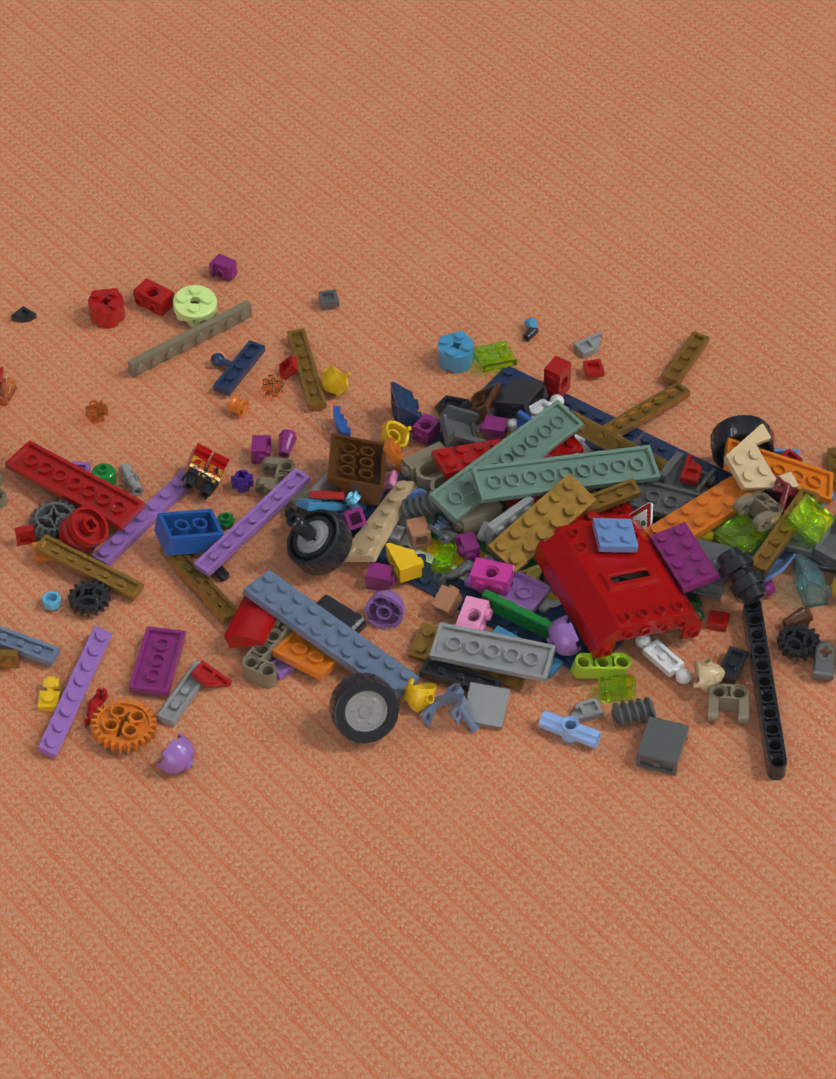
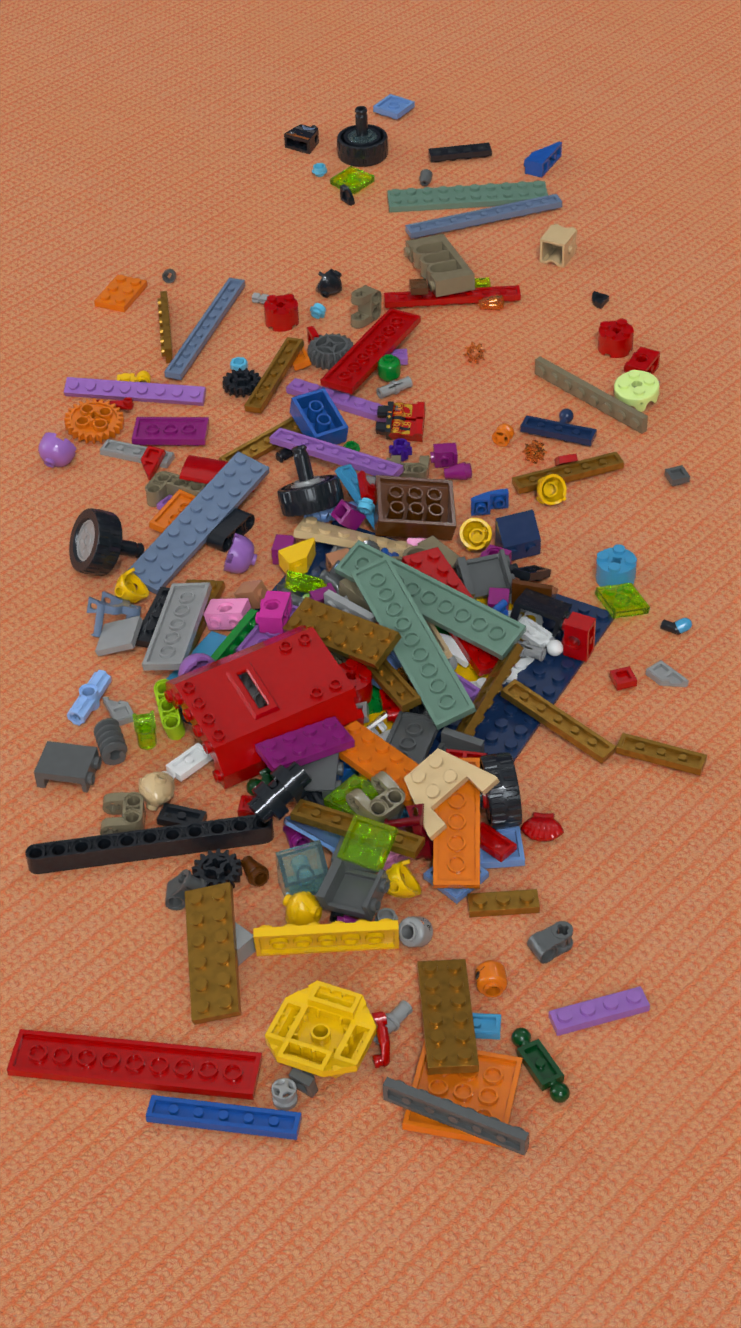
camera: 85 degrees right, 5 degrees down
red wheel [58,506,109,554] -> none
magenta brick [209,254,238,282] -> none
orange plate [383,437,405,471] -> none
medium blue plate [592,518,638,553] -> none

